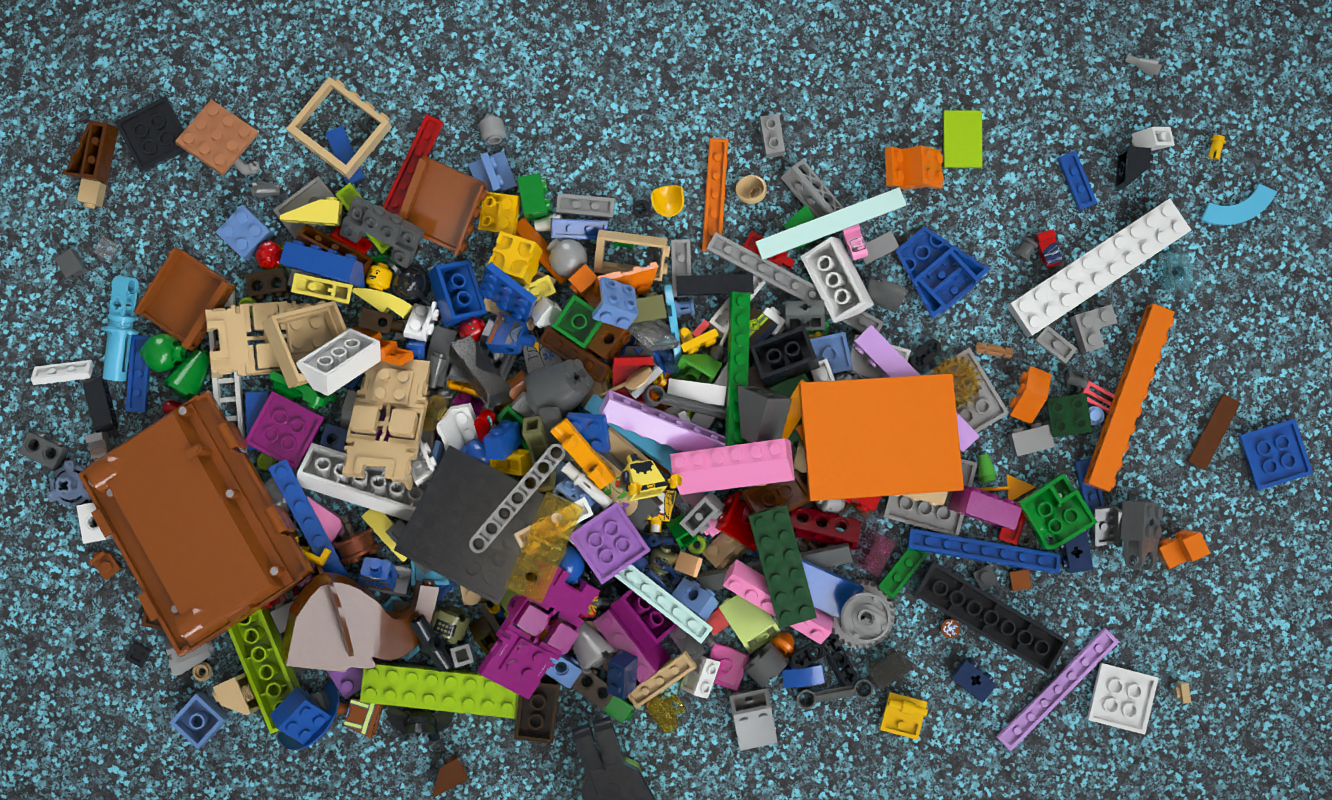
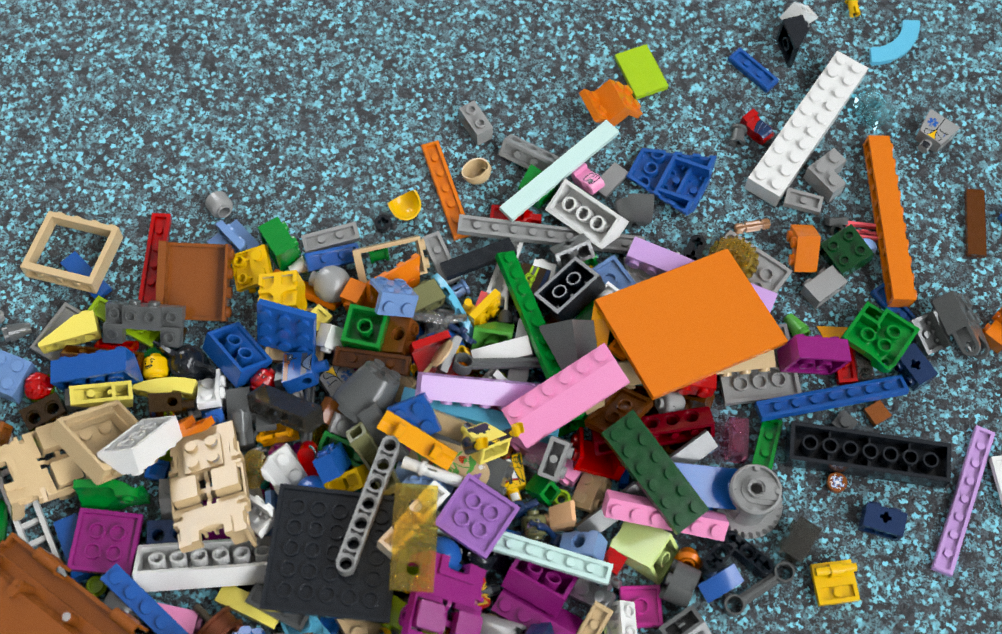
camera: 25 degrees left, 20 degrees down
none -> light grey torso [915,109,960,153]

